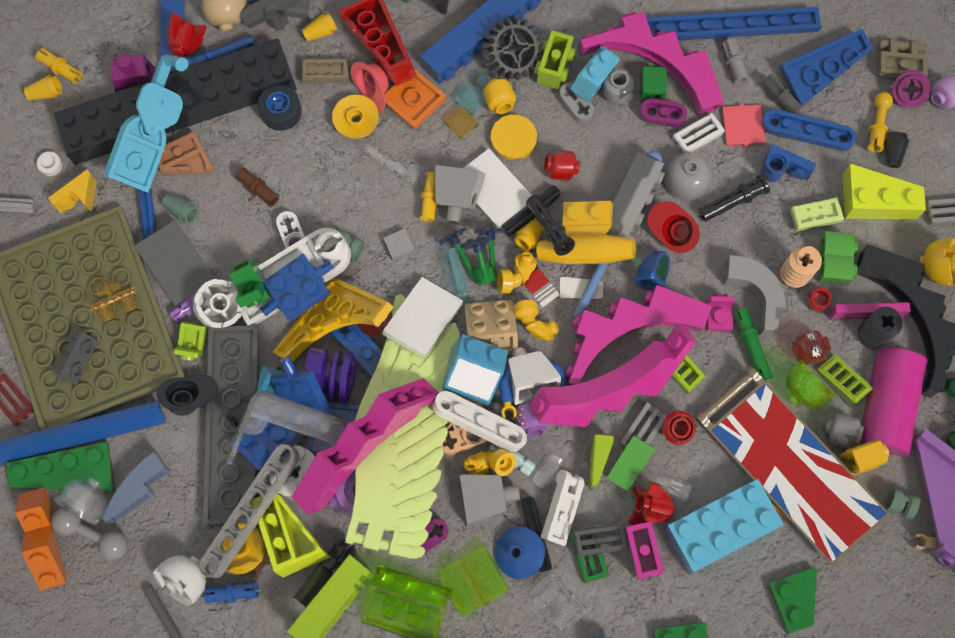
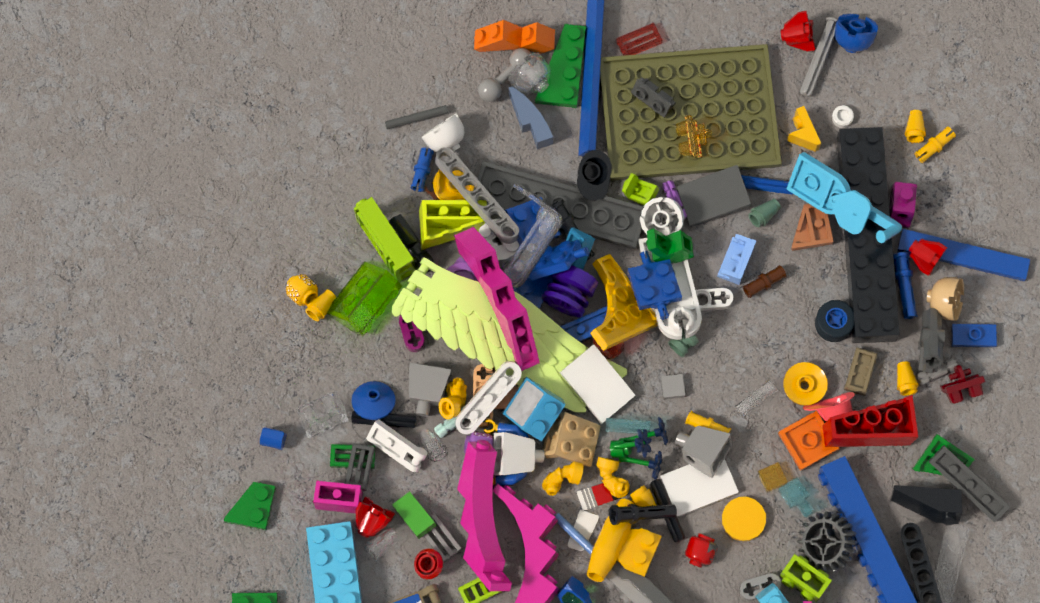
camera: 110 degrees right, 0 degrees up
clear neon green slope [438,545,510,618] -> none
yellow head [482,78,516,114] -> none
lime slope [589,434,614,489] -> none
none -> light blue hinge [717,234,756,285]

